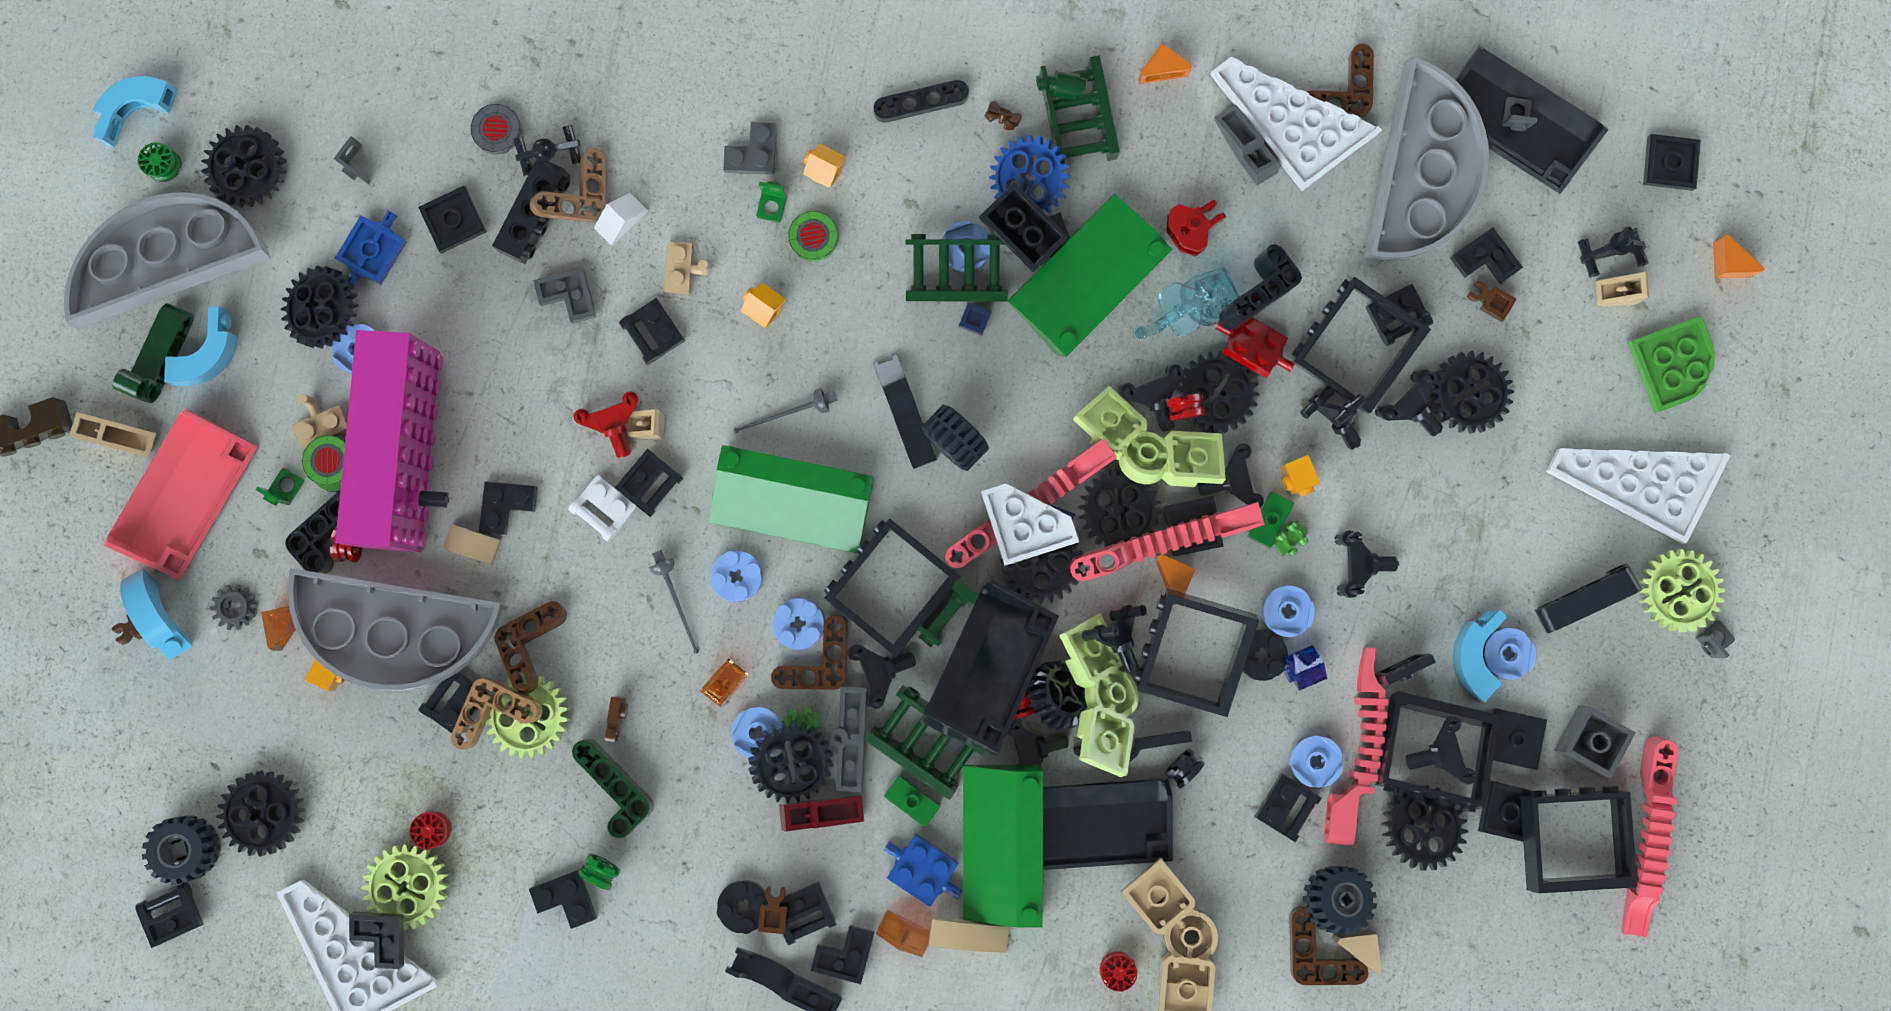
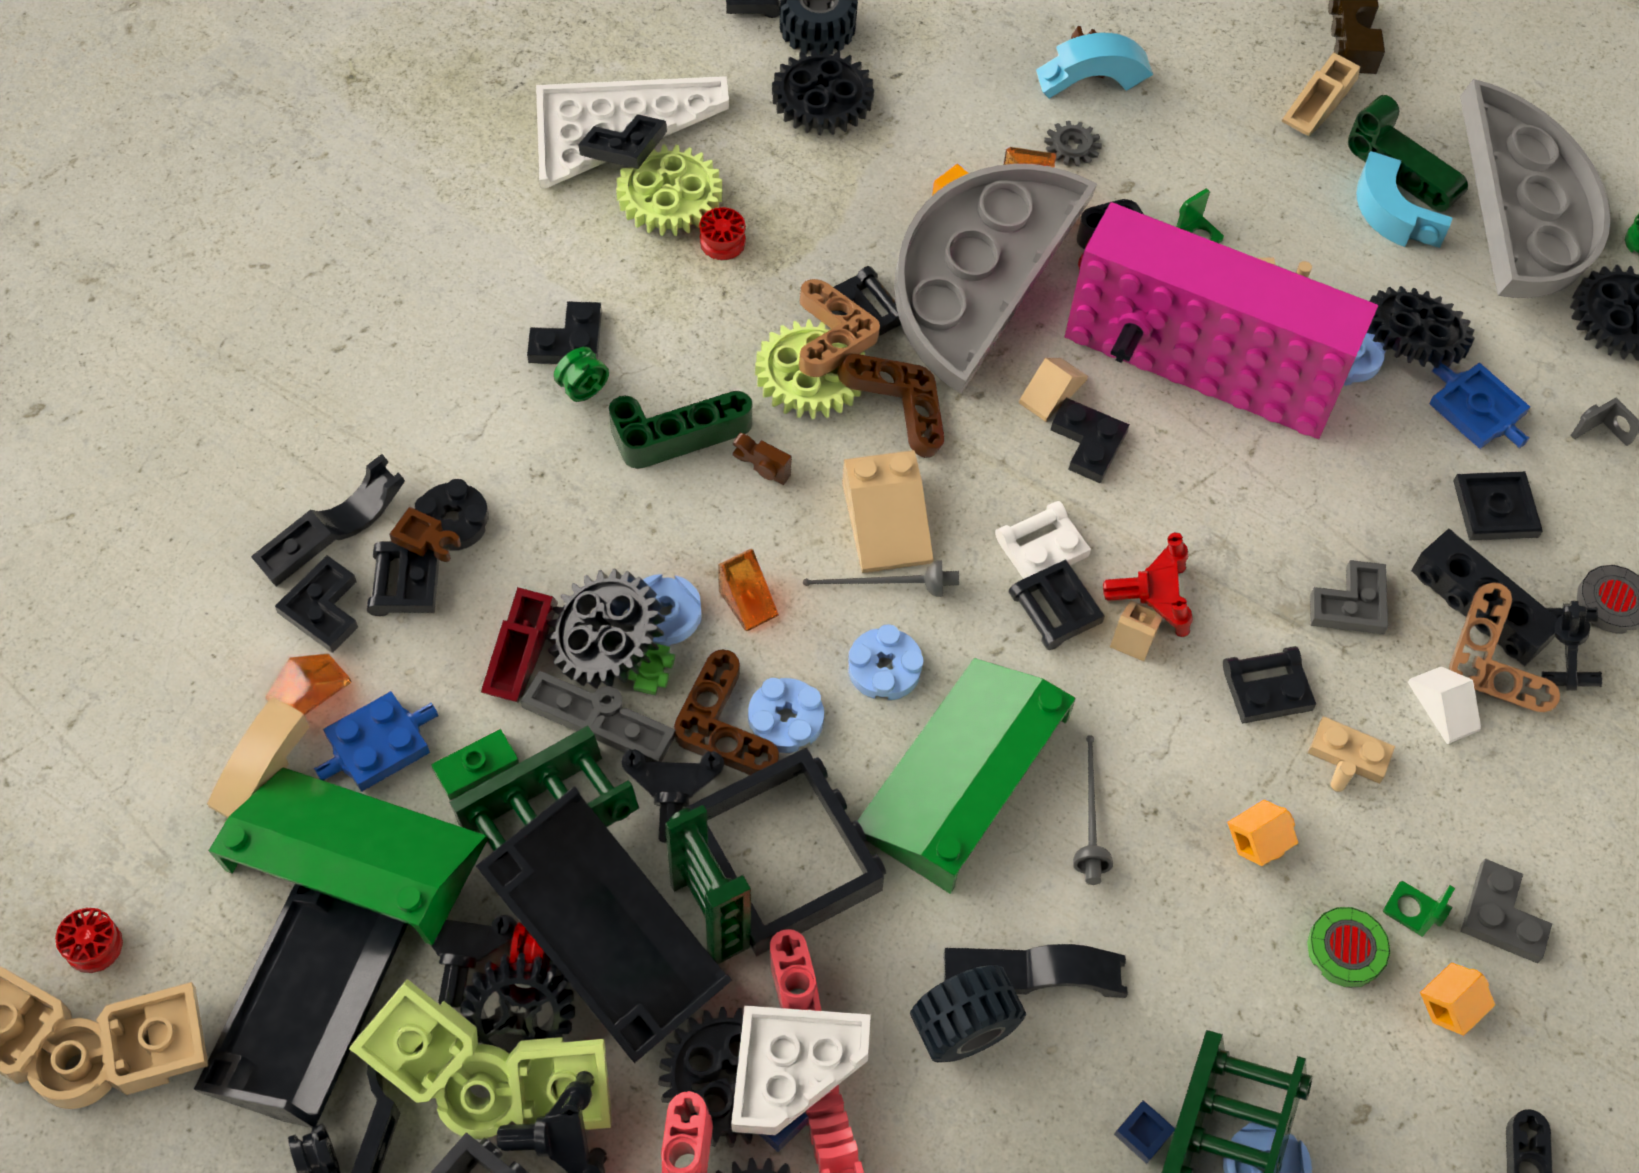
camera: 110 degrees right, 25 degrees down
coral slope [104,407,258,580] -> none
none -> tan slope [842,450,933,573]

